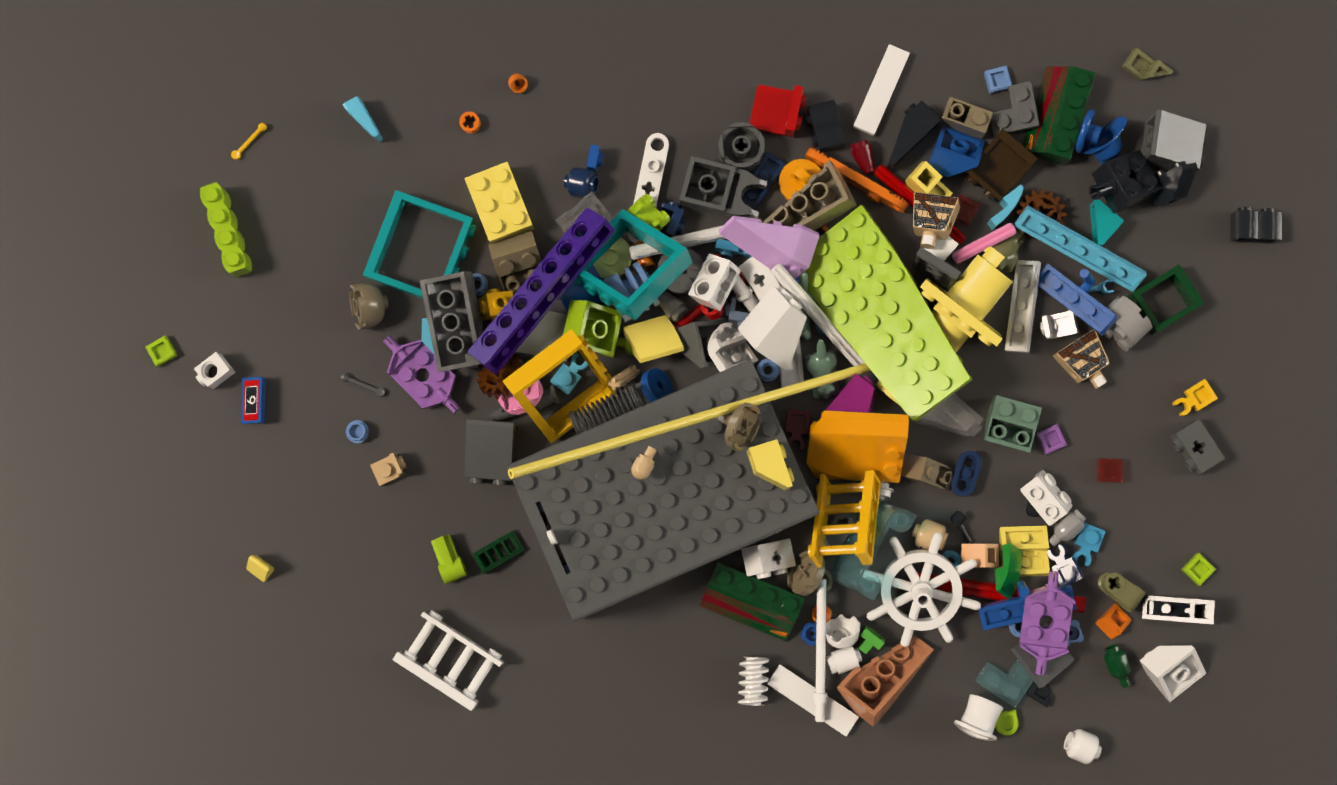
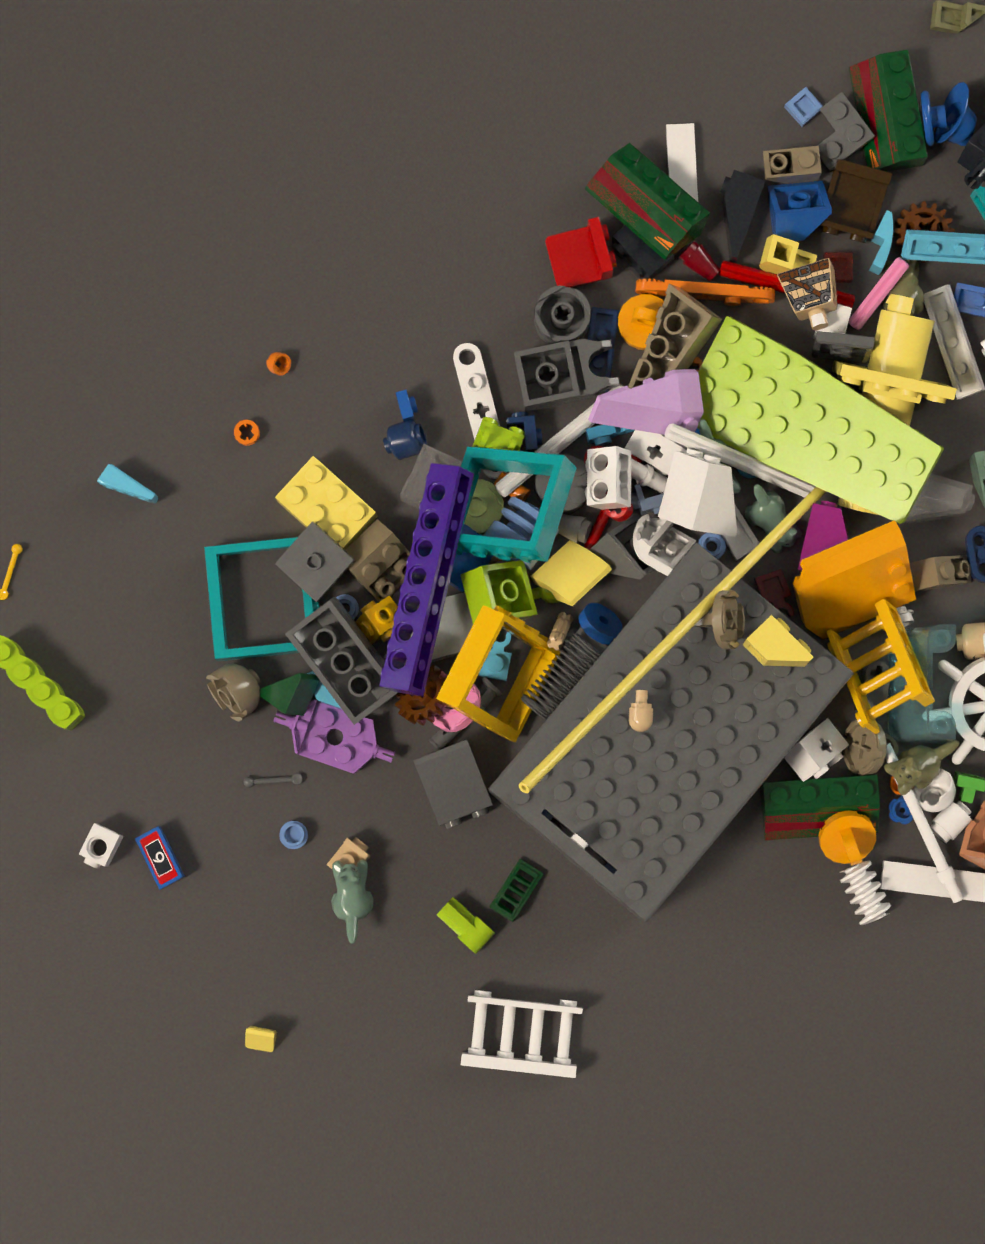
camera: 30 degrees left, 0 degrees up
lime tile [145,335,178,367] -> none
none -> dark green slope [259,673,319,716]
none -> dark grey plate [275,521,355,602]
none -> sand green animal [331,859,374,944]
none -> dark green slope [585,143,710,260]
none -> light orange tile [818,810,876,866]
none -> olive animal [884,740,959,795]

